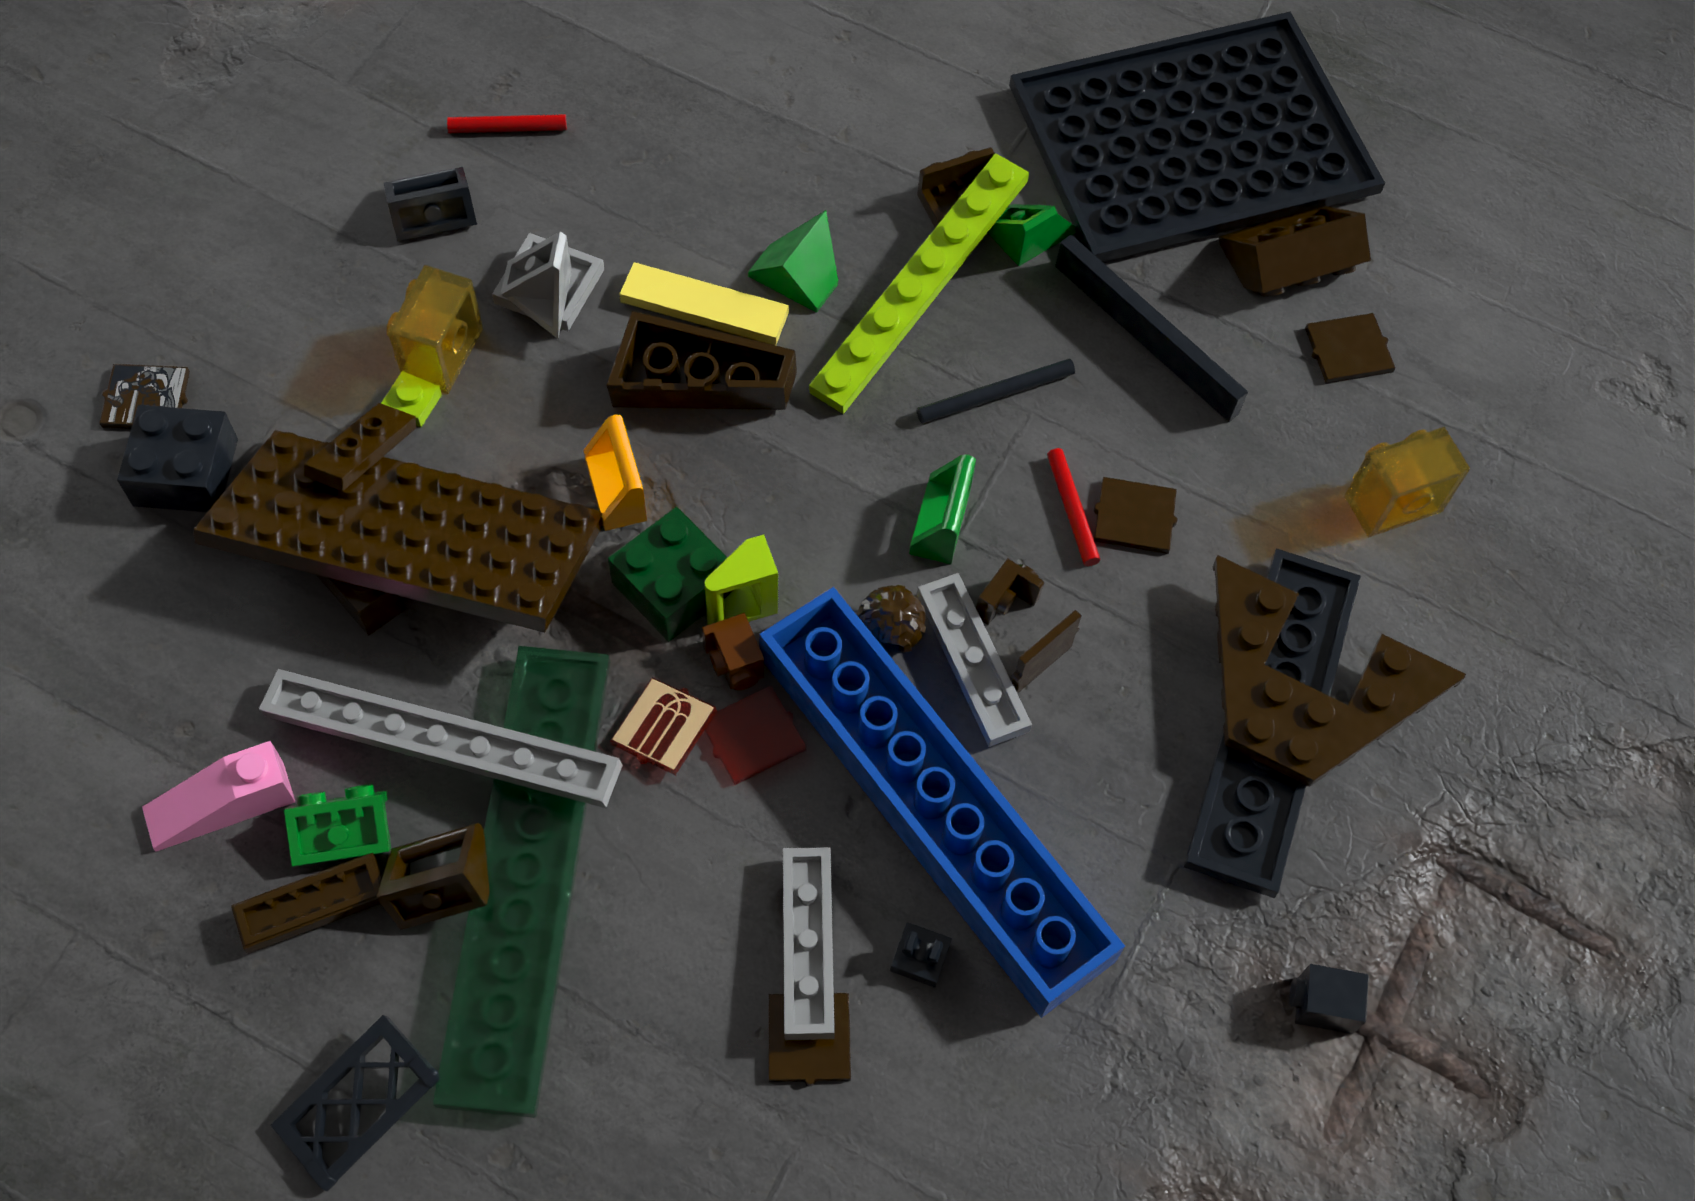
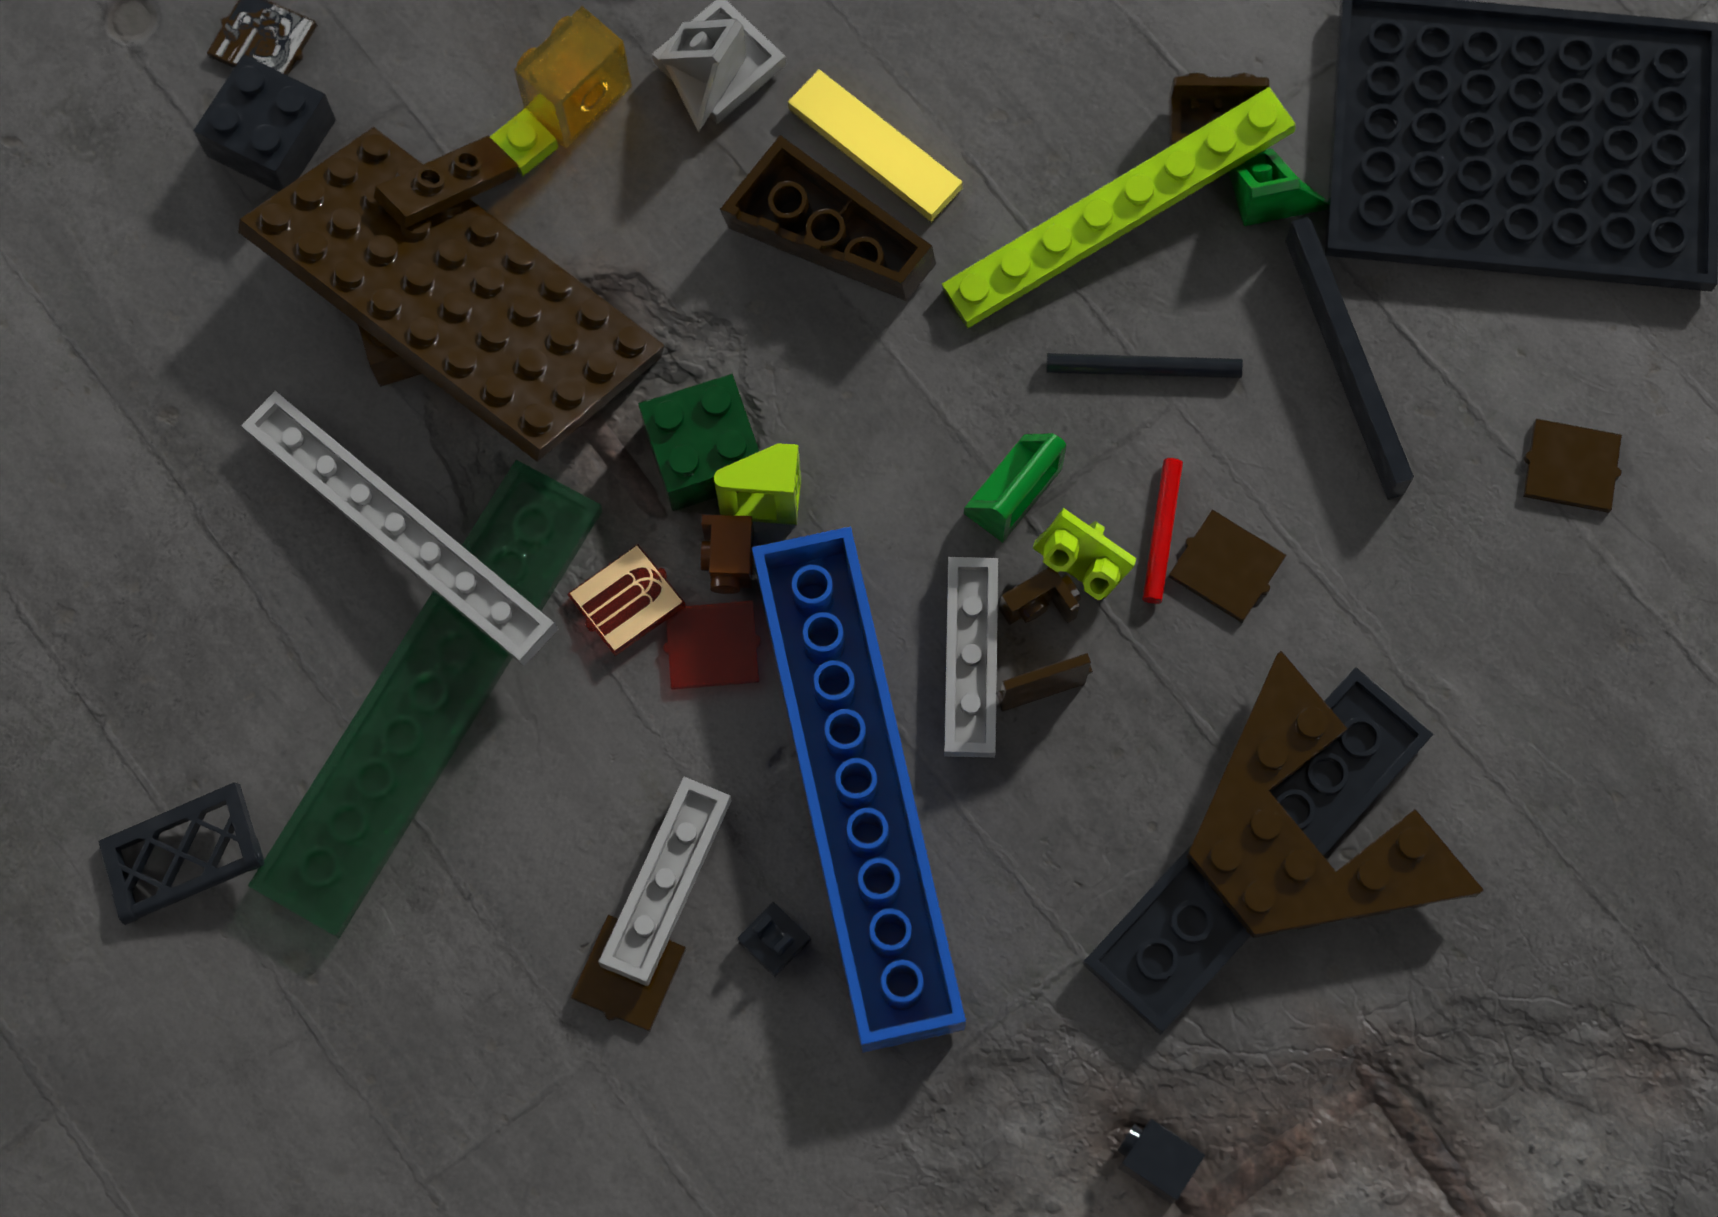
camera: 30 degrees right, 10 degrees up
bright pink slope [142,741,295,852] -> none
dark brown plate [231,852,382,954] -> none
green bracket [284,784,391,866] -> none
dark brown tile [376,823,490,930] -> none
light orange tile [584,415,647,531] -> none
green slope [748,210,838,313] -> none
dark brown piece [856,585,926,653] -> none
dark brown slope [1219,206,1371,297] -> none
clear yellow brick [1344,426,1470,538] -> none
none -> lime hips [1033,508,1136,600]

